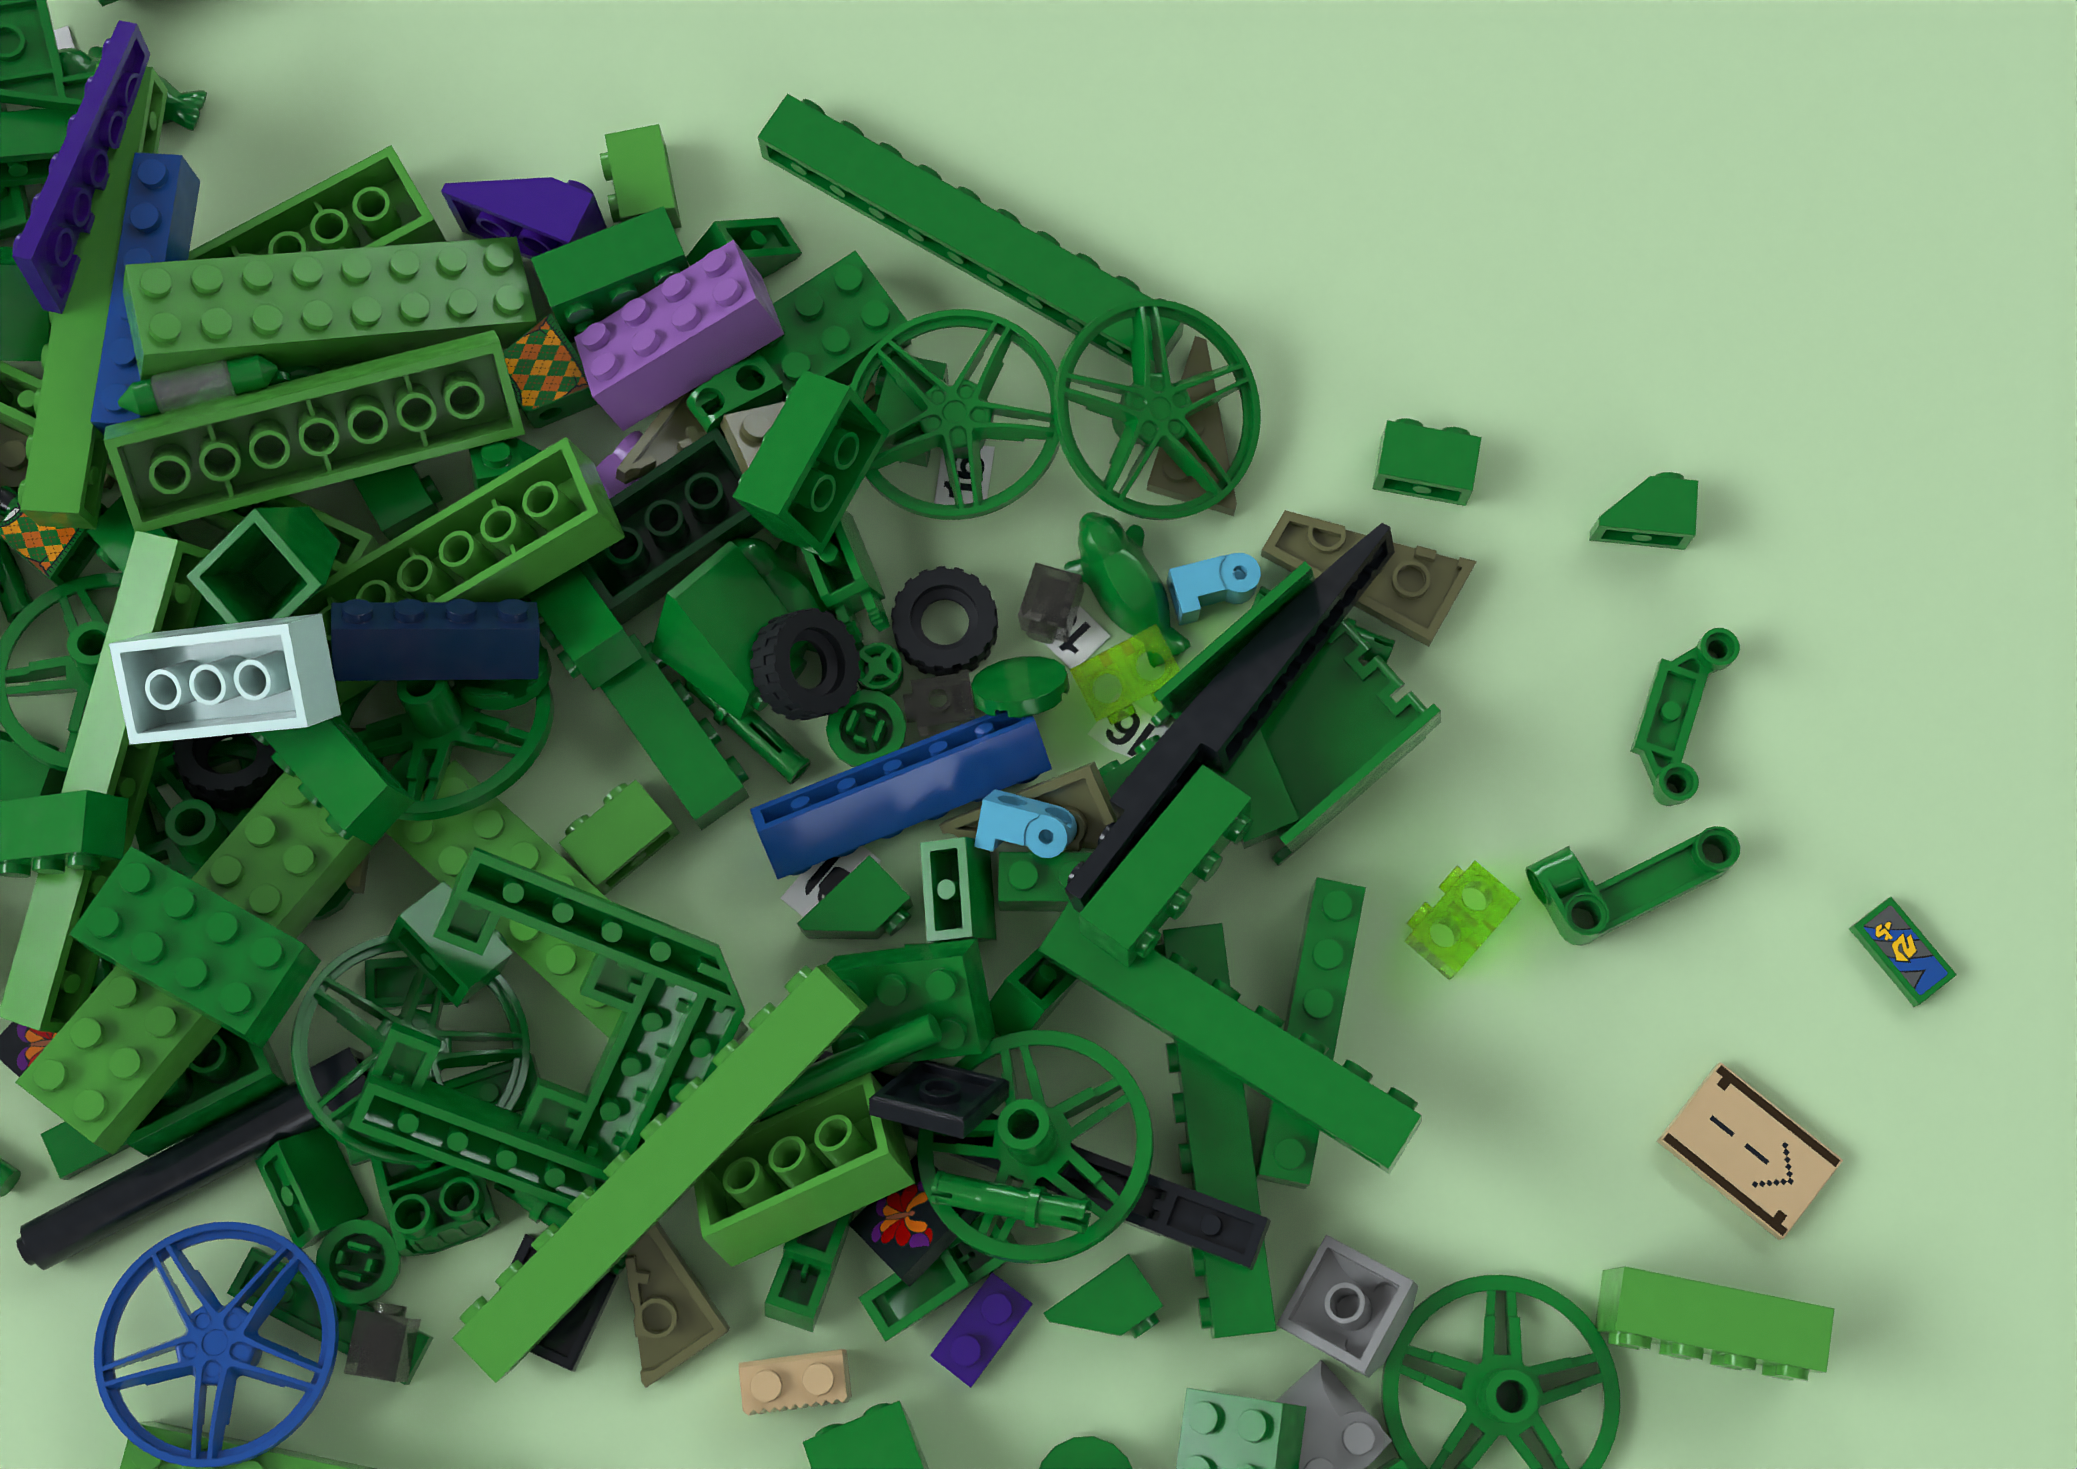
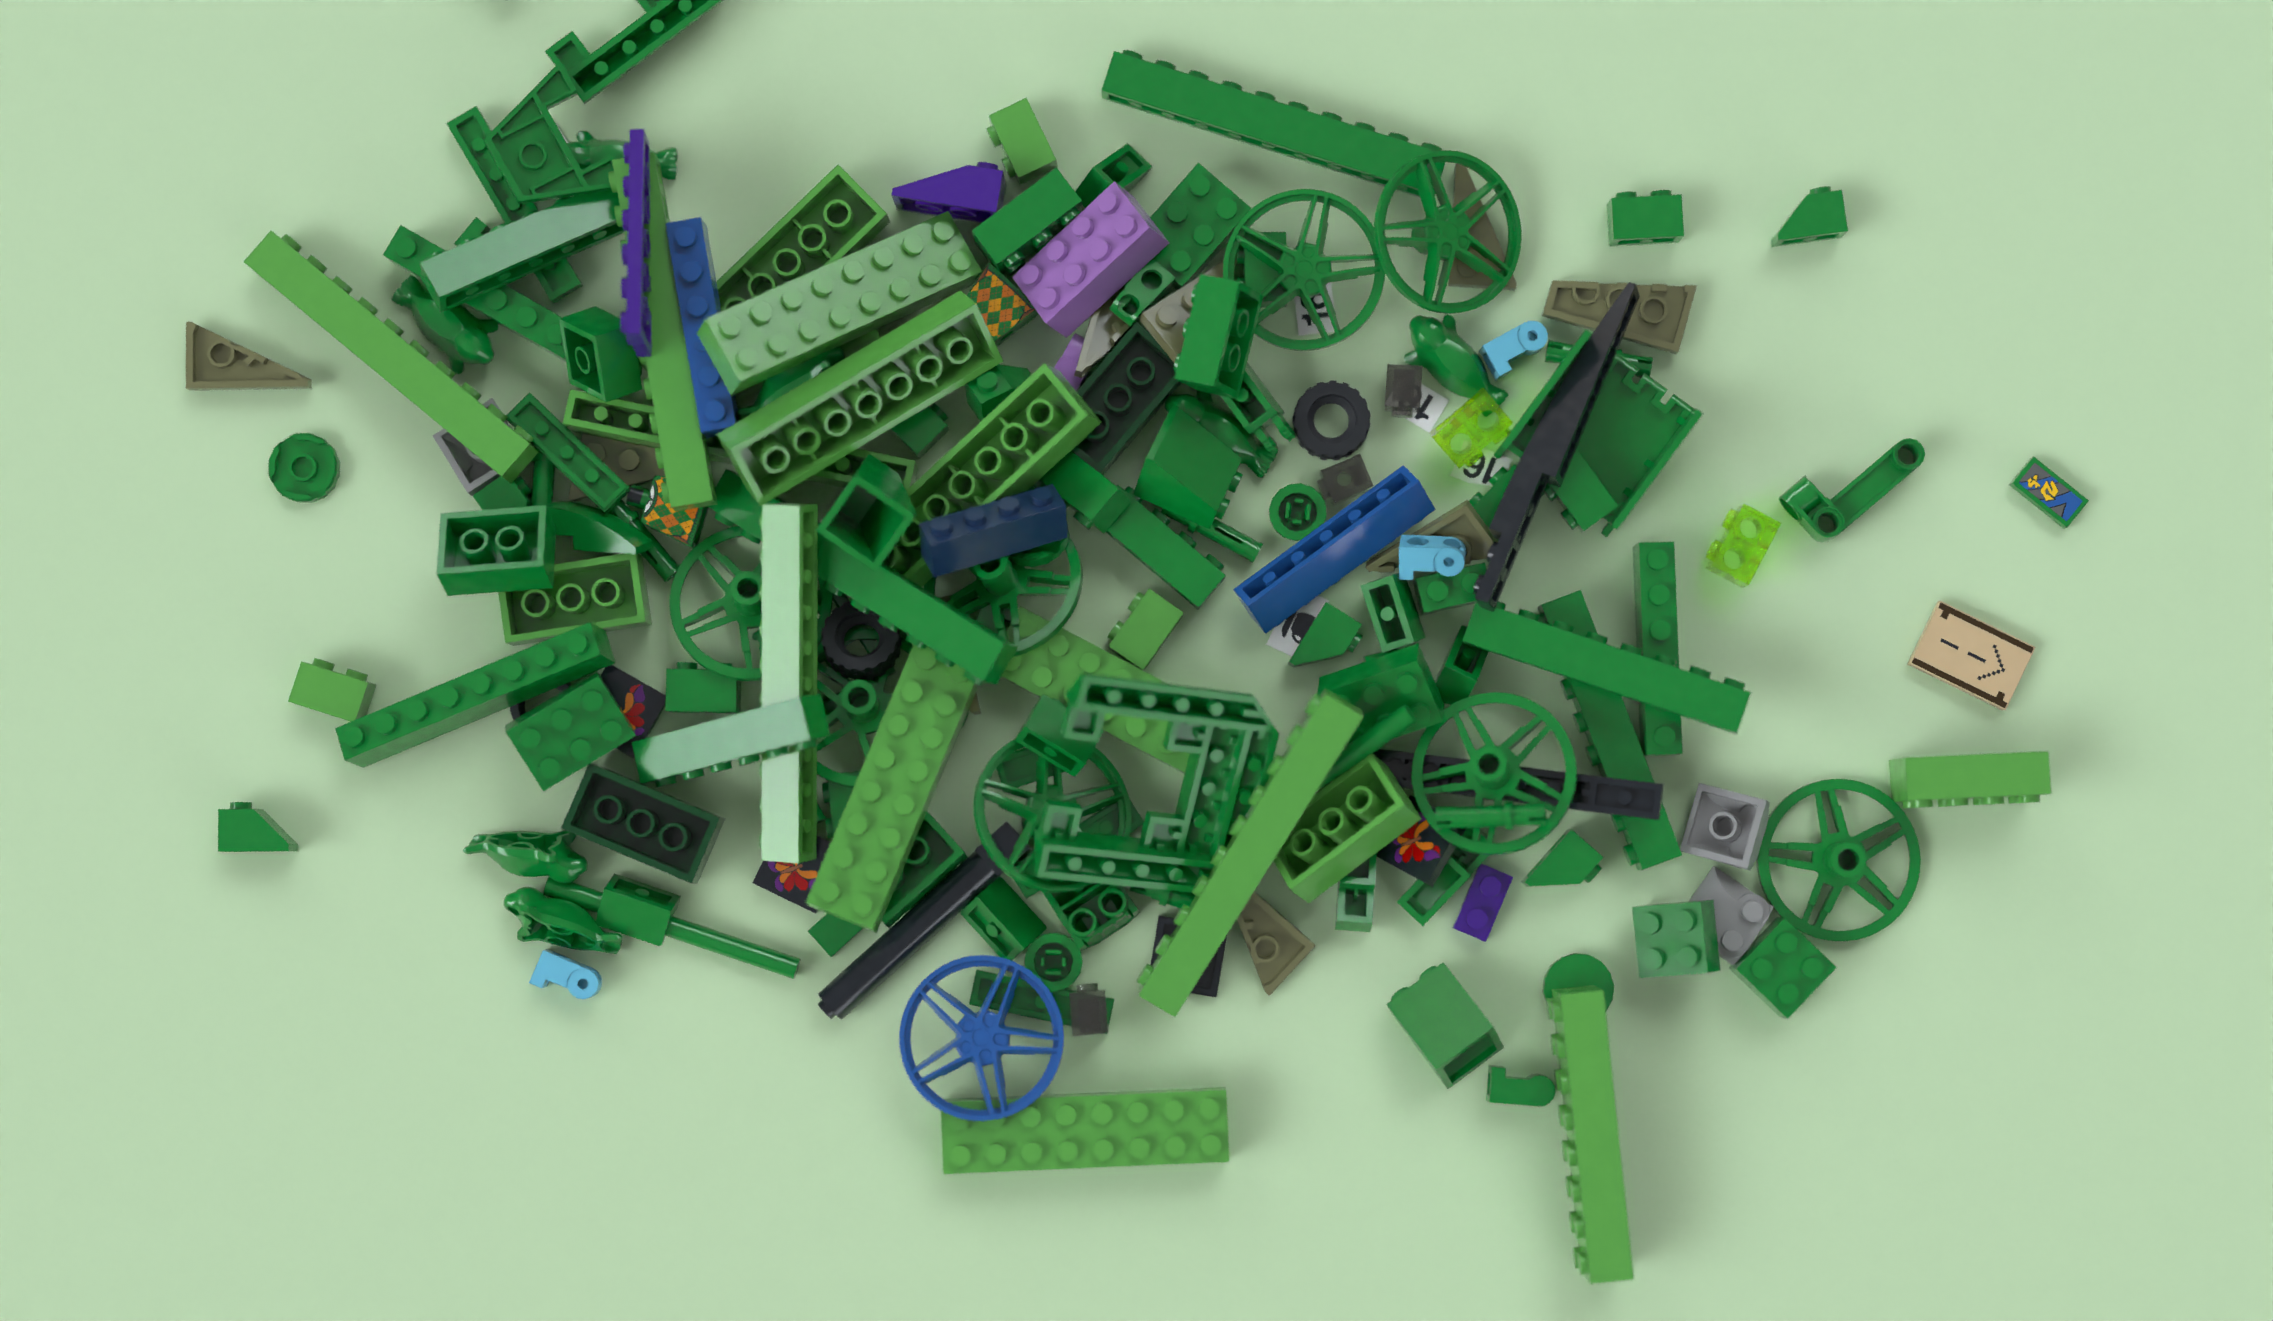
camera: 10 degrees left, 10 degrees up
green brick [69,846,321,1049] -> none
light aqua brick [109,613,341,745] -> none
piece [118,354,278,416] -> none
tan brick [739,1349,852,1416] -> none
black tyre [750,608,861,721] -> none
green wheel [857,642,904,696] -> none
black tile [869,1060,1009,1139] -> none
green tile [971,656,1070,718] -> none
green brick [1078,764,1253,967] -> none
green plate [1630,628,1740,806] -> none

